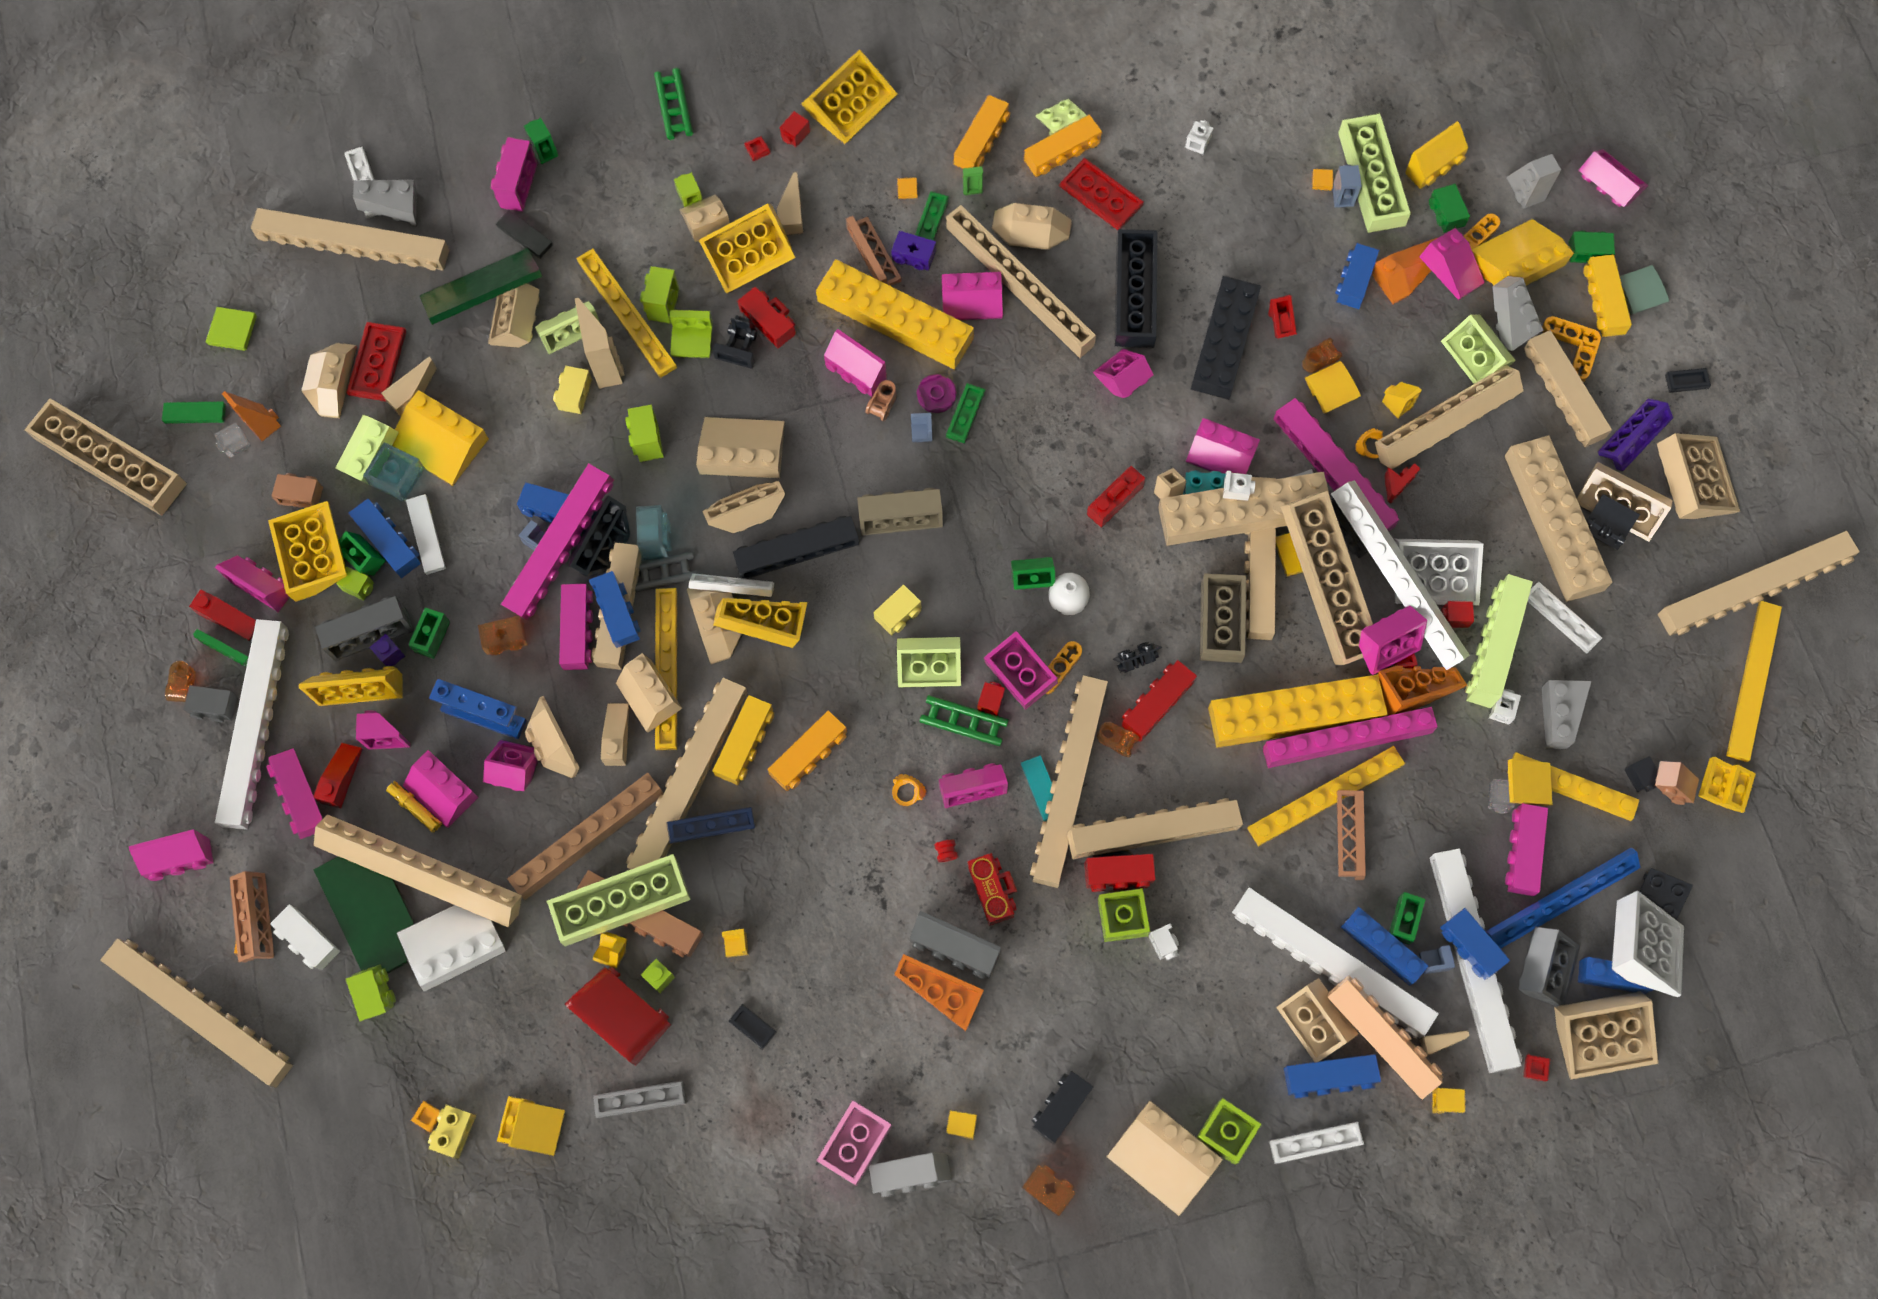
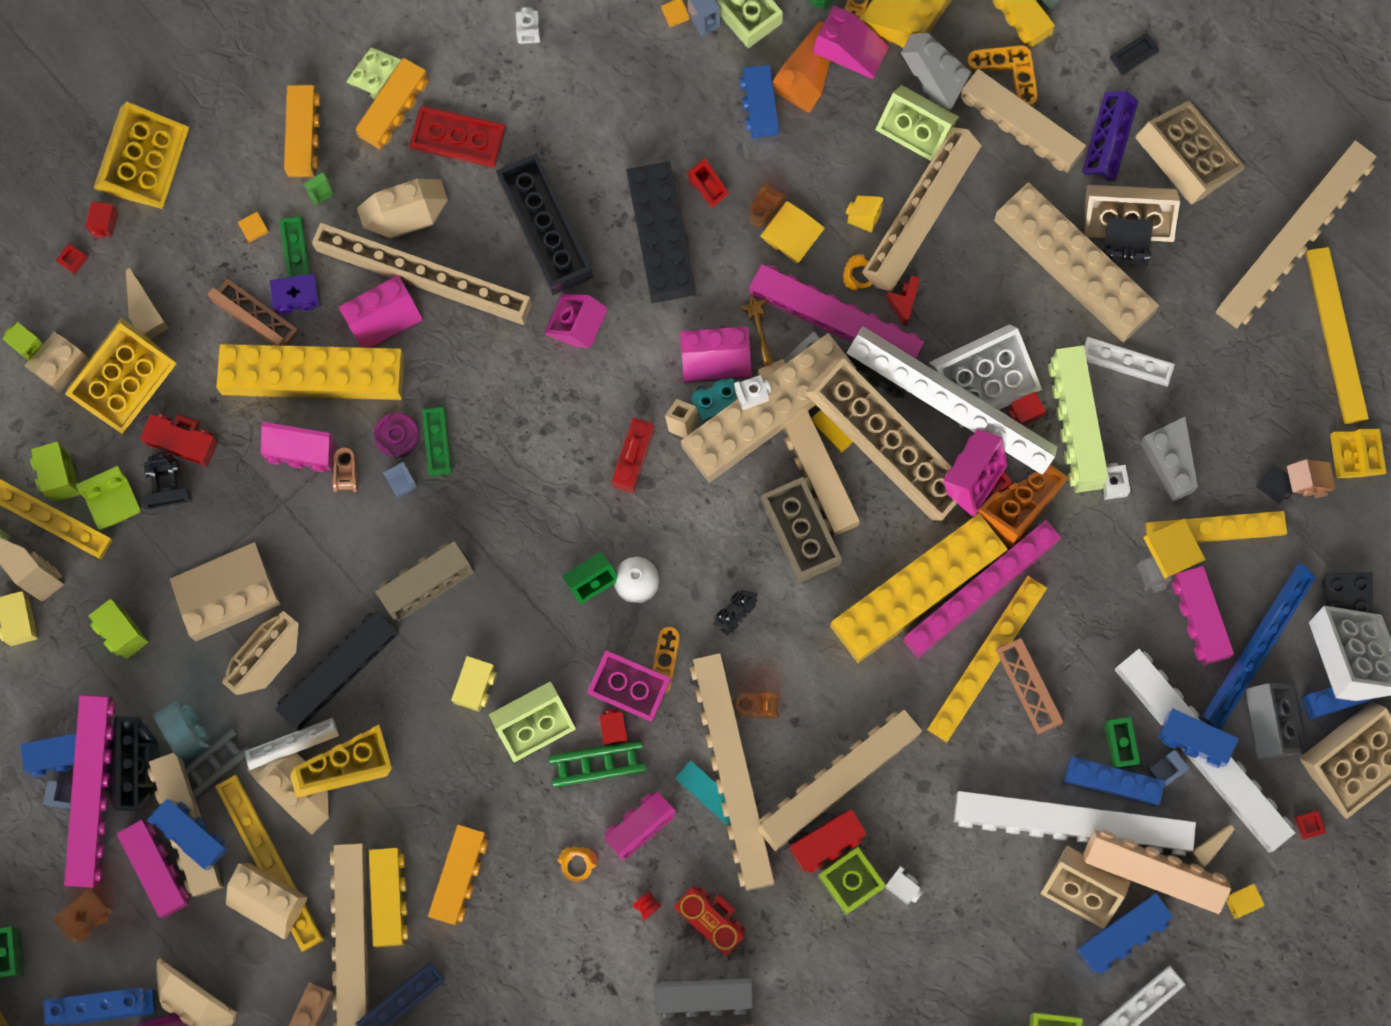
camera: 25 degrees left, 5 degrees up
tan slope [601,704,629,766] -> none
red brick [1122,660,1197,742] -> none
none -> pearl gold piece [742,296,773,366]

